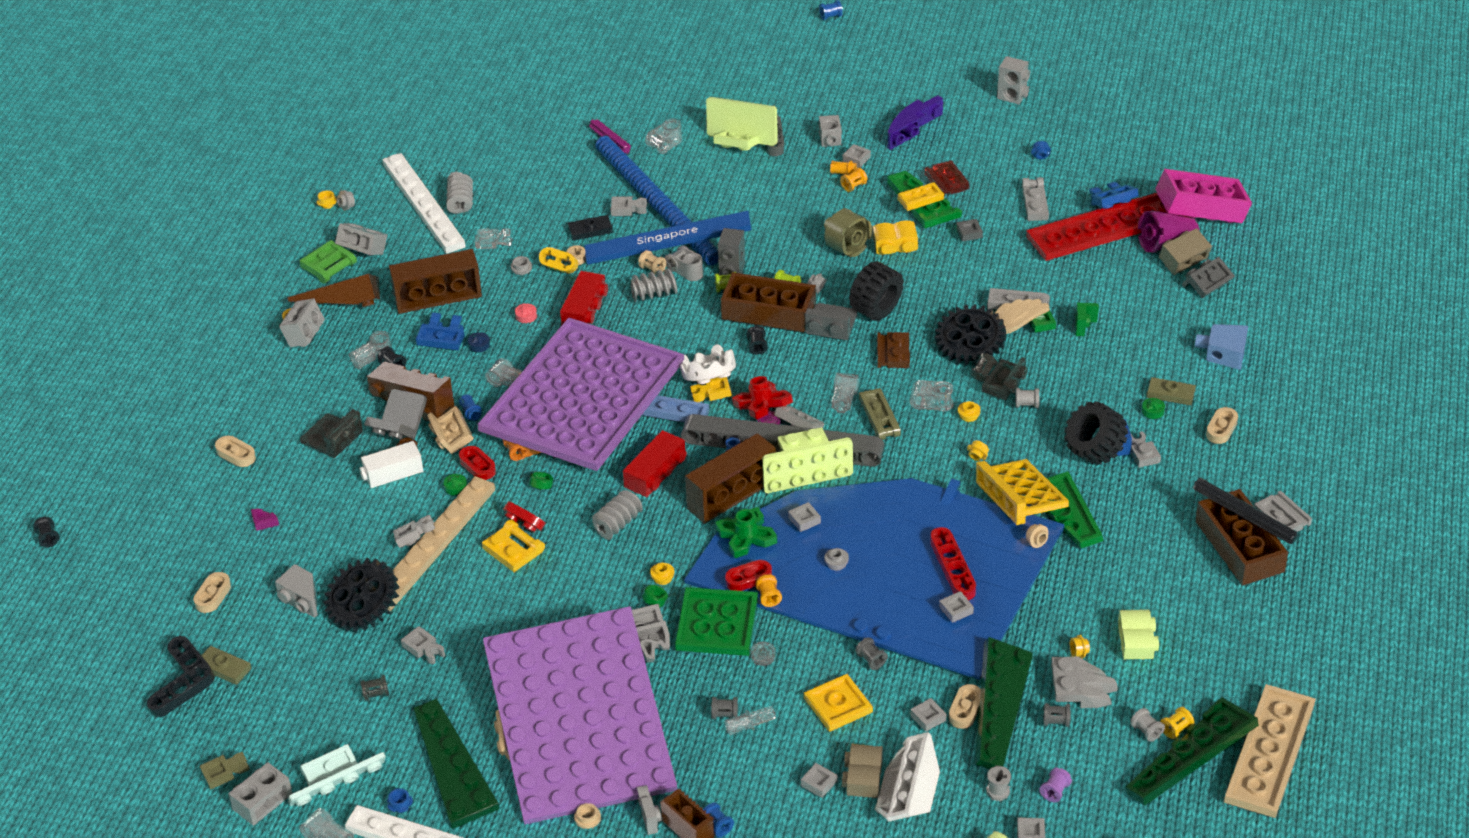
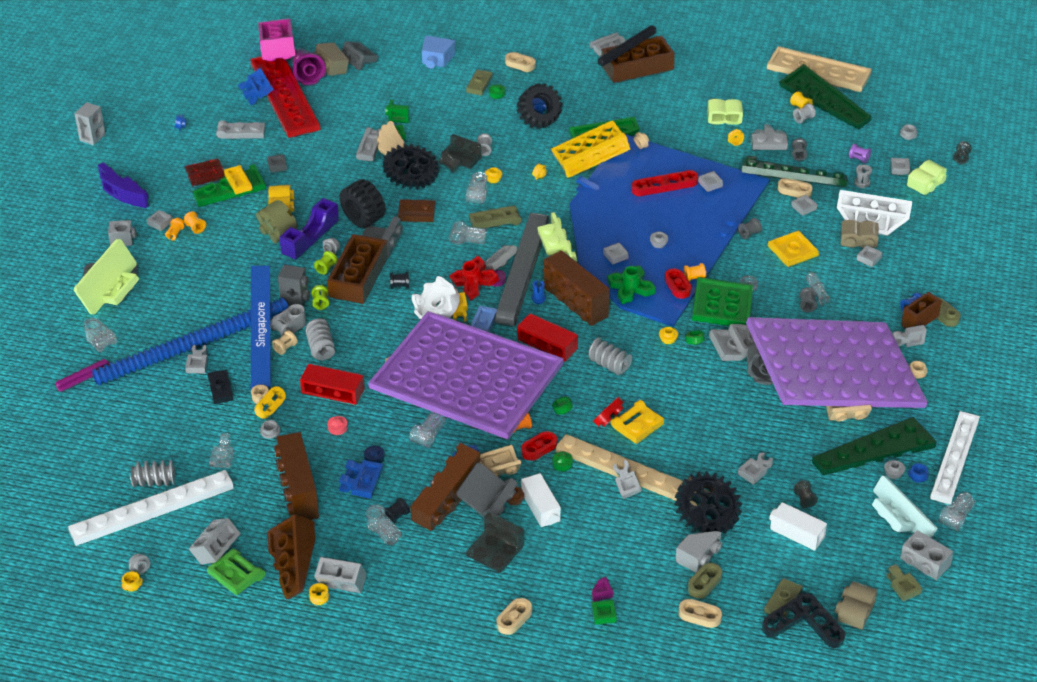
camera: 90 degrees left, 0 degrees up
none -> dark purple arch [279,198,339,260]
none -> green plate [591,600,616,625]
none -> olive plate [688,563,722,598]
none -> white brick [769,502,827,550]
none -> dark tan brick [835,581,878,630]
none -> light grey plate [884,460,905,479]

